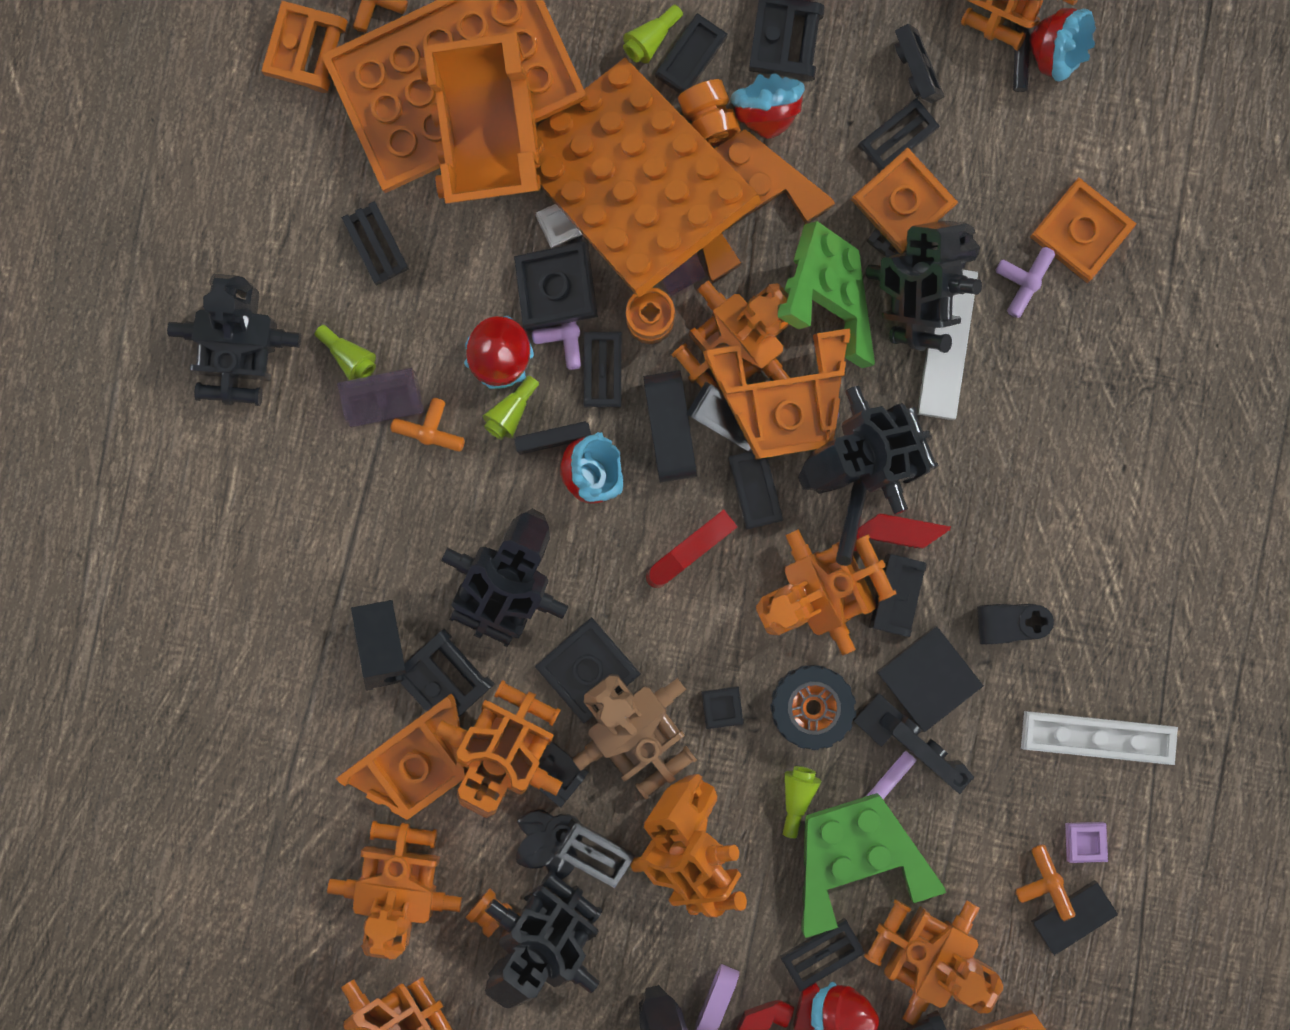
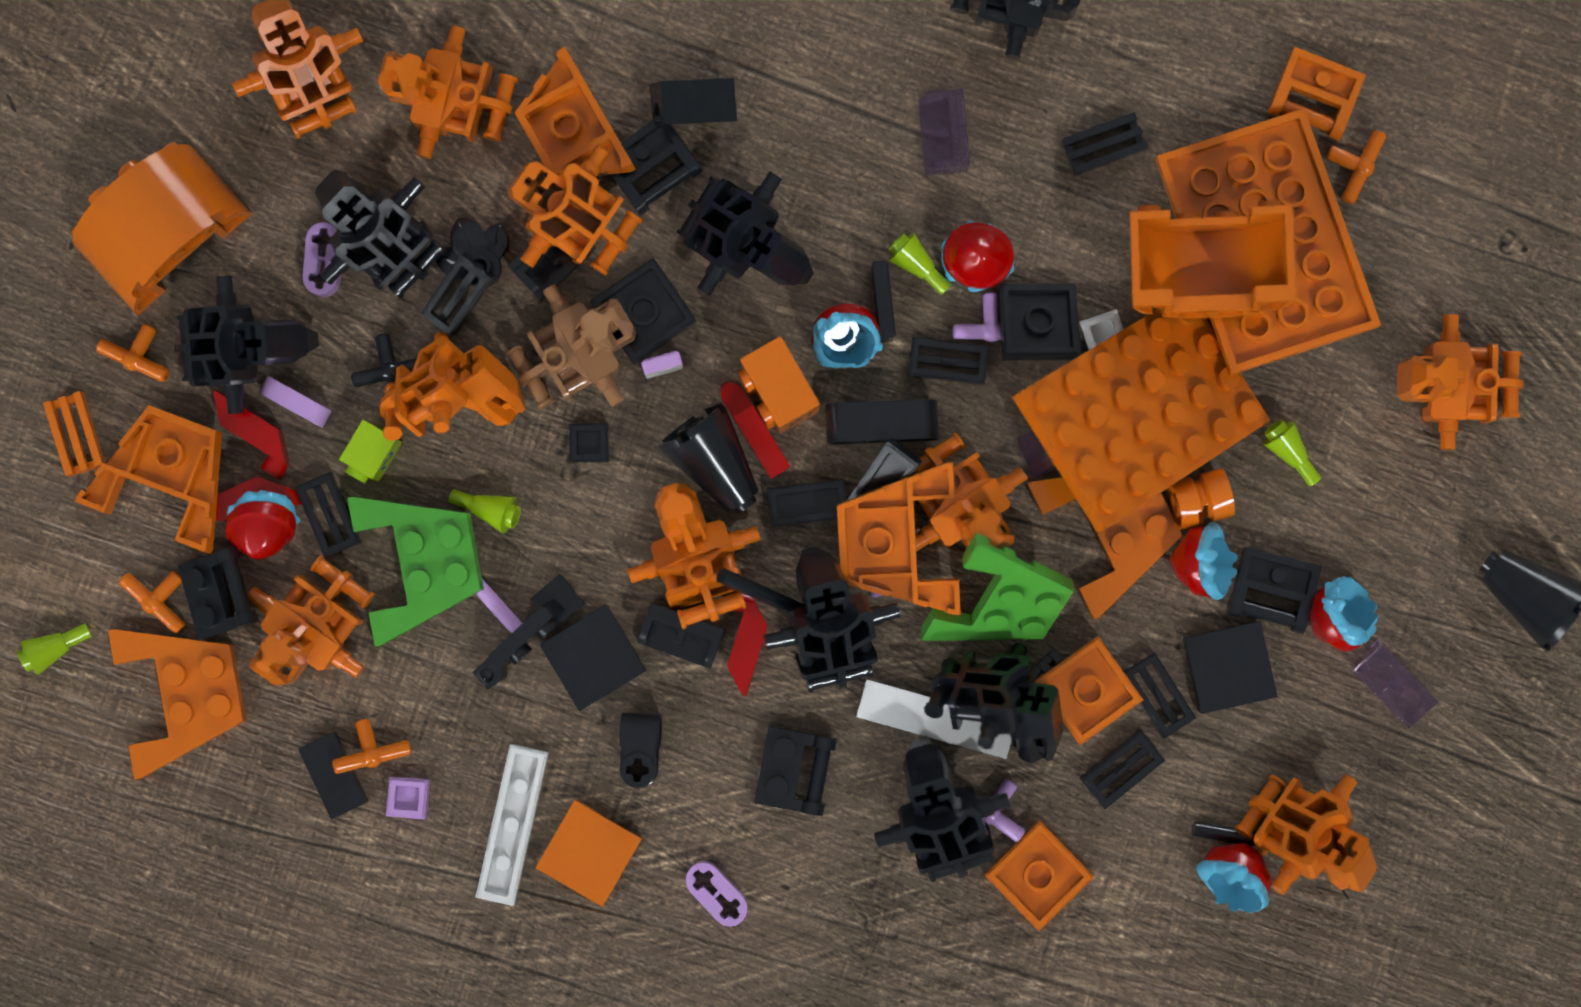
camera: 90 degrees right, 0 degrees up
lime cone [314,324,376,383] -> none
orange piece [390,398,465,452] -> none
orange wheel [465,888,513,938] -> none
orange wheel [625,288,675,344] -> none
black tile [655,13,728,94] -> none
black wheel [770,665,856,750] -> none
black plate [895,24,945,104] -> none
none -> lavender beam [303,222,342,298]
none -> lime brick [339,420,403,483]
none -> black piece [351,333,417,388]
none -> orange tile [535,799,642,907]
none -> lavender tile [641,351,684,379]
none -> black cone [658,402,759,513]
none -> lavender beam [686,861,748,927]
none -> orange brick [737,336,820,434]
none -> black plate [754,726,837,816]
none -> black piece [874,736,1011,882]
none -> black tile [1079,729,1165,809]
none -> black tile [1183,621,1278,714]

